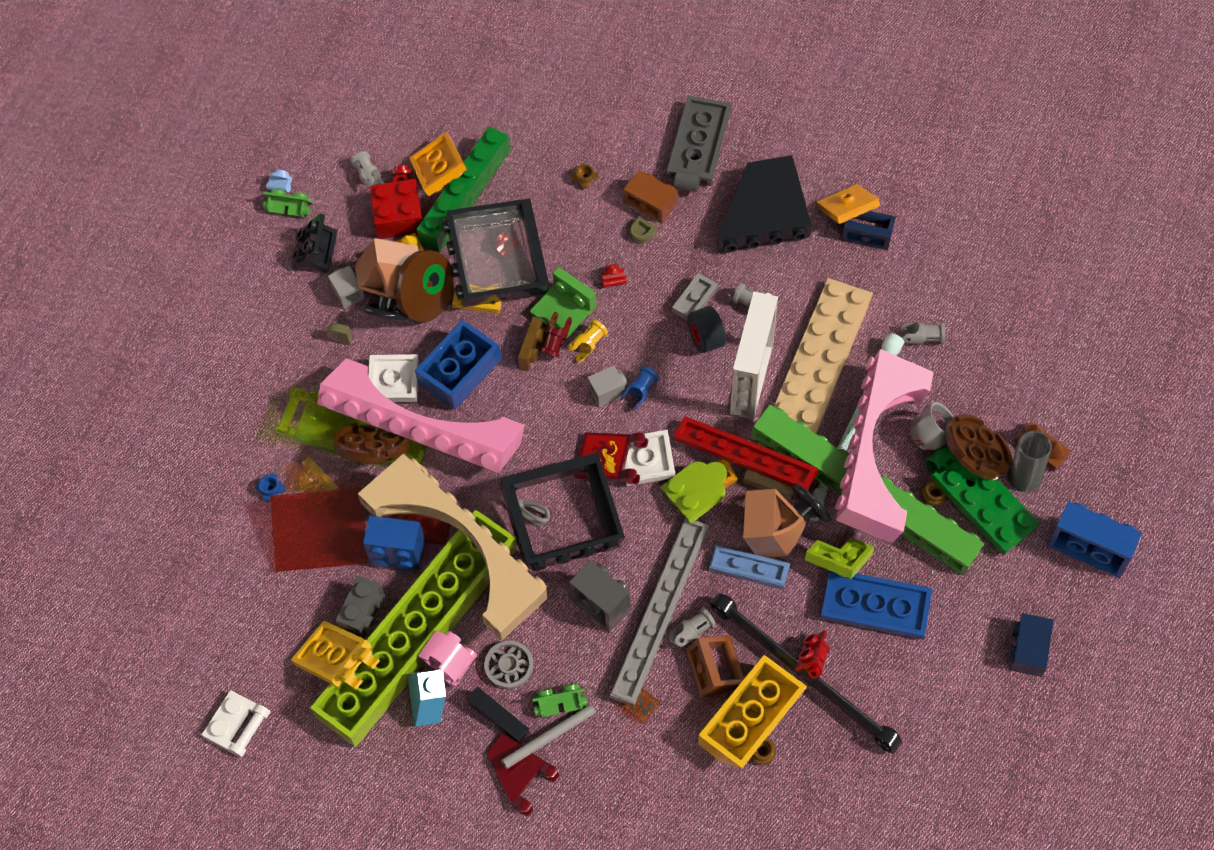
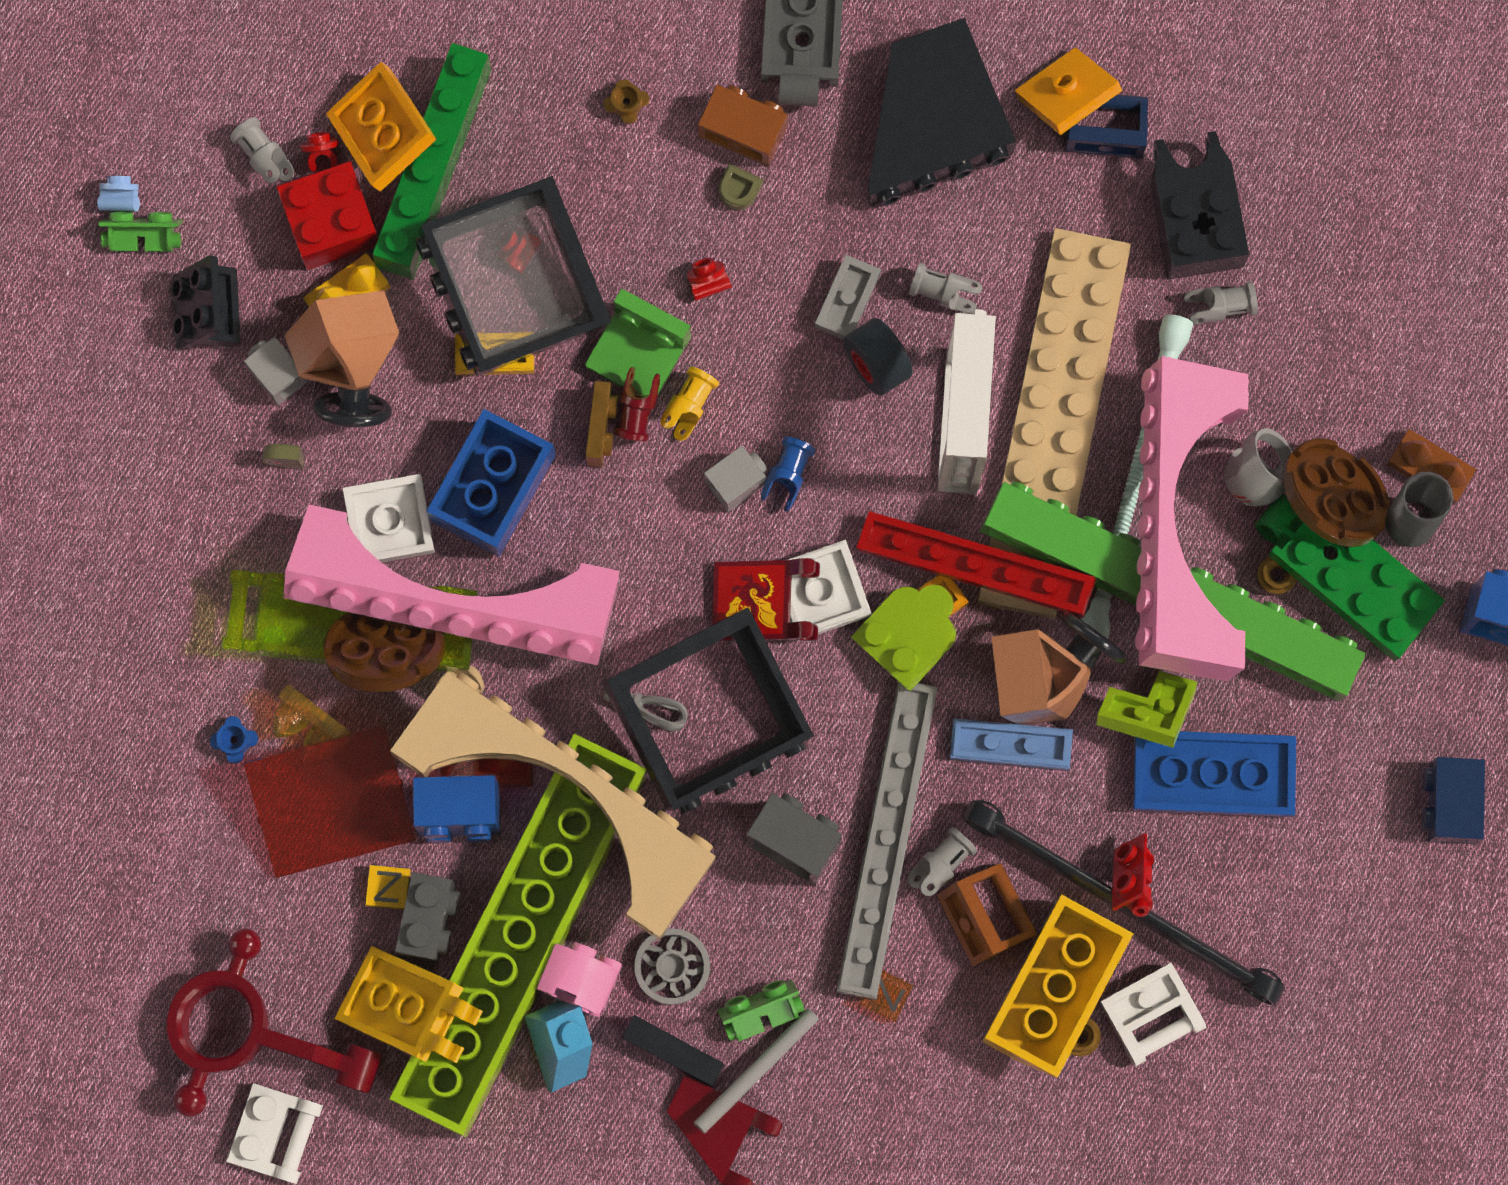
camera: 15 degrees left, 15 degrees up
reddish brown tile [395,250,454,322] -> none
none -> dark red piece [167,928,383,1117]
none -> yellow tile [365,865,411,910]
none -> white plate [1100,963,1206,1067]
none -> black brick [1151,131,1250,280]

